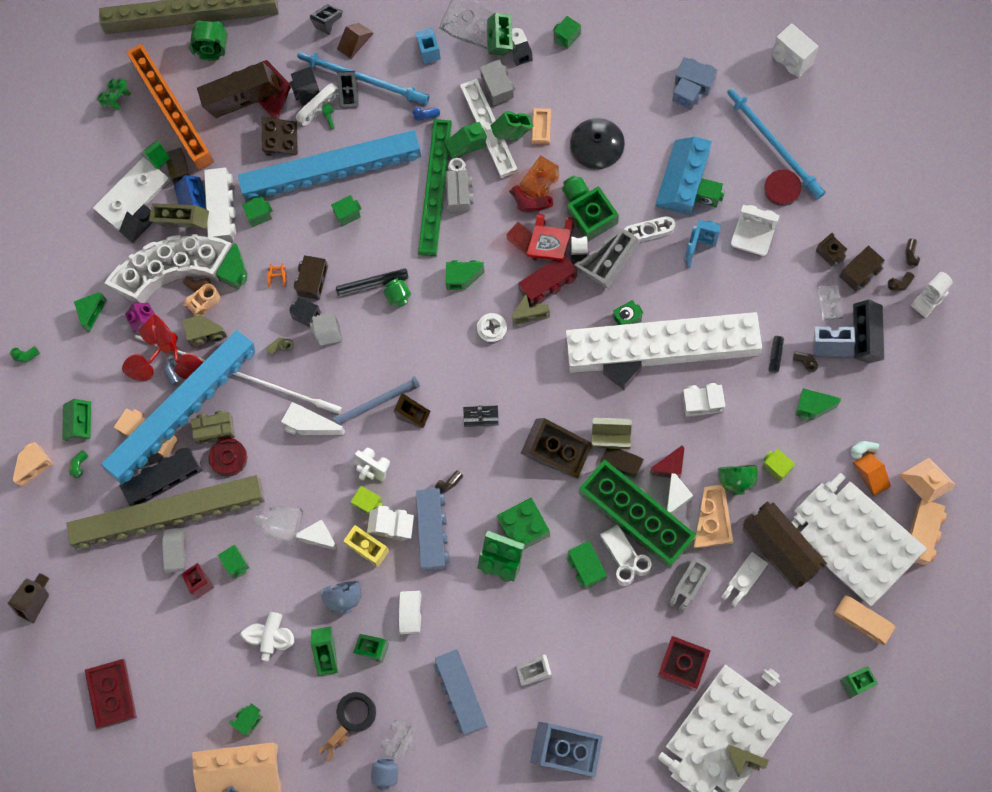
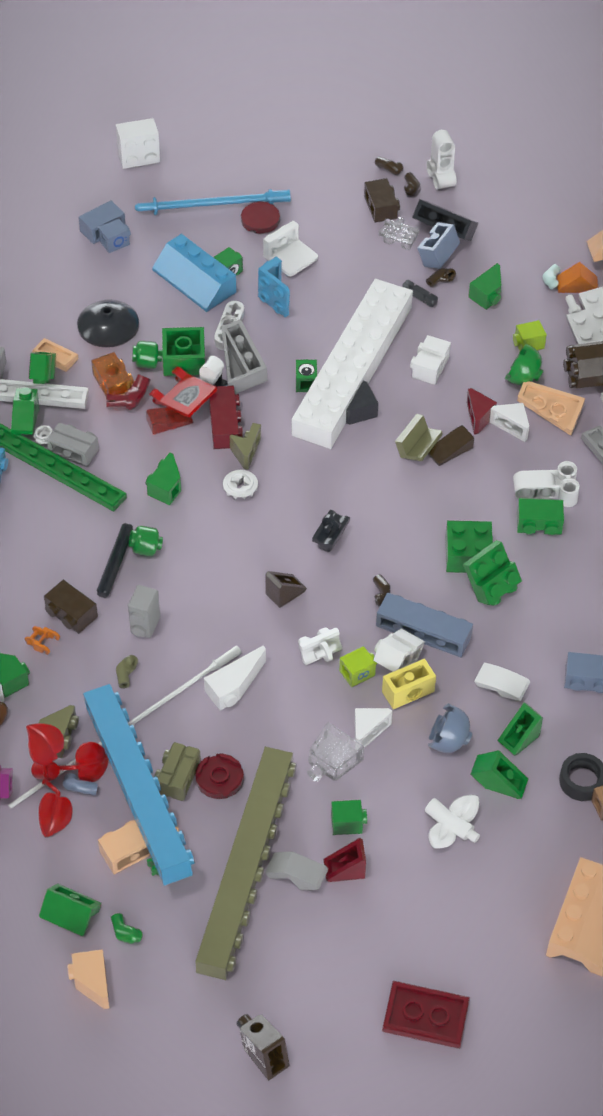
camera: 70 degrees left, 20 degrees down
black brick [119,447,202,506] -> none
light nougat piece [183,284,220,317] -> none
green brick [229,703,263,737] -> none
black brick [289,297,321,327] -> none
green brick [331,195,362,227] -> none
sand blue bar [333,376,420,425] -> none
dark brown slope [520,418,592,479] -> none
green brick [579,459,697,569] -> none
dark brown brick [816,233,847,267] -> none

